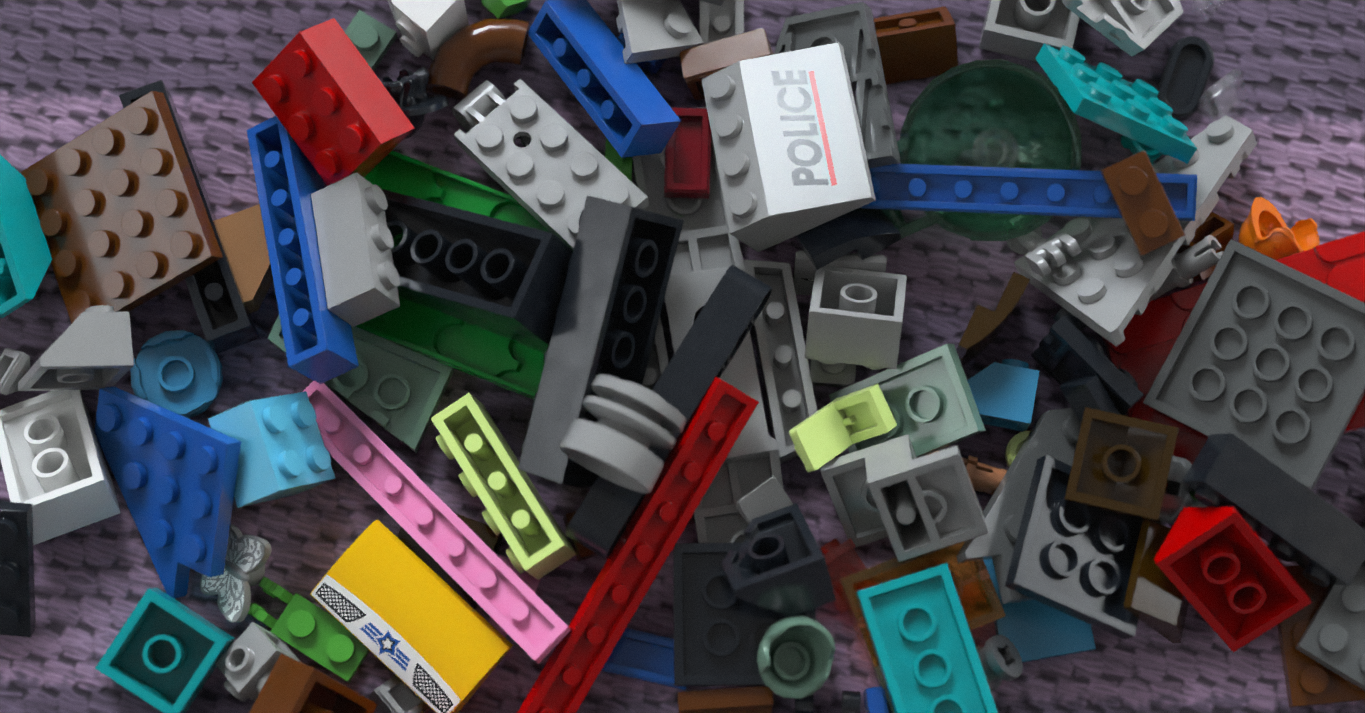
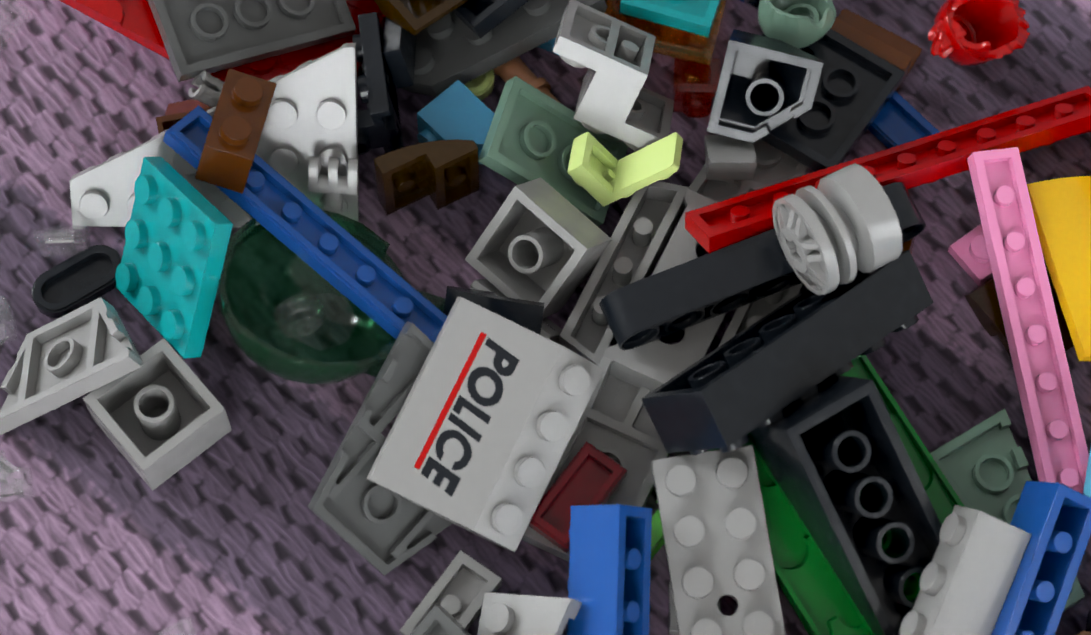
camera: 145 degrees left, 10 degrees down
yellowish green brick [431,393,577,580] -> none
slope [680,28,773,100] -> none
reddish brown panel [873,6,959,84] -> none
orange helmet [1238,197,1320,260] -> none

